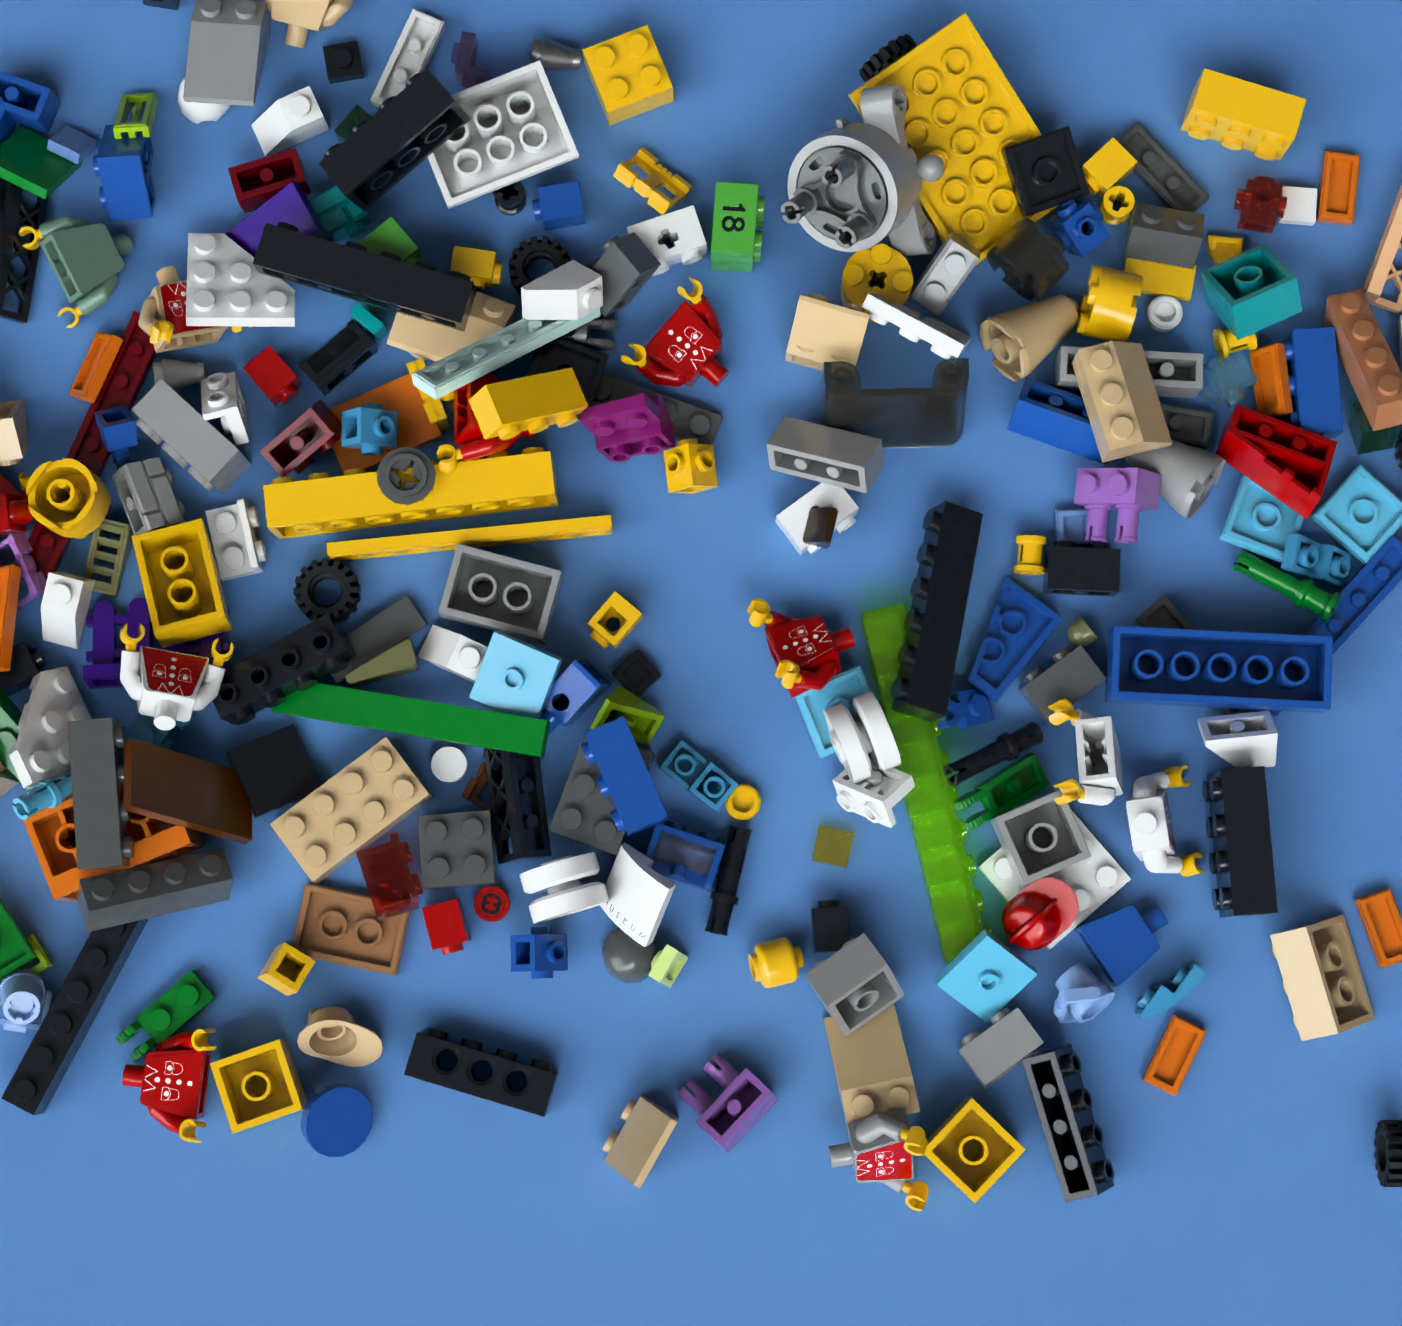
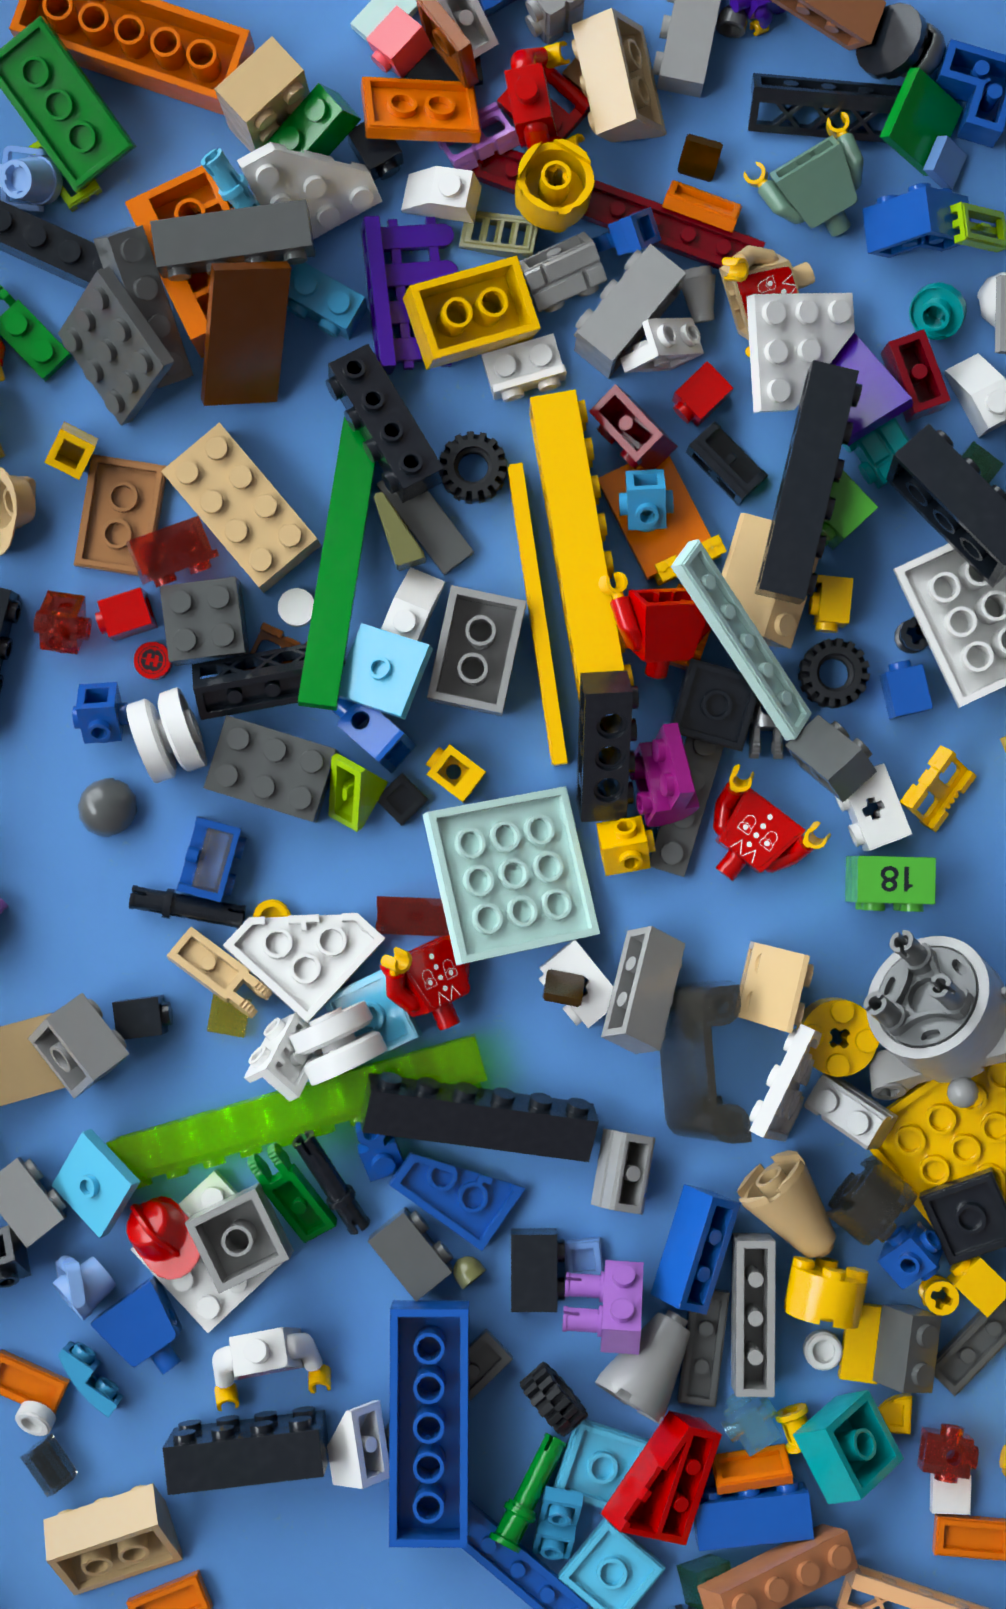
camera: 85 degrees right, 5 degrees up
torso [119,623,234,730] -> none
black tile [226,724,321,818] -> none
teal tile [349,303,388,342] -> none
dark grey gear [377,447,436,506] -> none
yellow brick [468,367,588,440] -> none
white slope [521,260,603,320] -> none
blue brick [581,716,669,836] -> none
white slope [600,843,676,947] -> none
yellowish green plate [648,944,689,988] -> none
dark azure slope [659,740,739,812] -> none
yellow head [748,937,804,988] -> none
yellow bush [1013,535,1046,575] -> none
white torso [1048,698,1124,806] -> none
tan slope [1072,341,1172,463] -> none
none -> white tile [15,1401,56,1436]
none -> clear smoke piece [20,1433,78,1497]
none -> clear red brick [34,590,92,655]
none -> dark grey plate [58,266,175,426]
none -> tan hinge [167,927,273,1018]
none -> white plate [223,913,385,1024]
none -> clear red hinge [376,896,449,936]
none -> light aqua plate [422,786,600,966]
none -> black tyre [520,1362,588,1437]
none -> black brick [576,670,639,822]
none -> light grey brick [591,1128,655,1215]
none -> dark brown slope [677,133,723,182]
none -> teal plate [909,282,967,340]

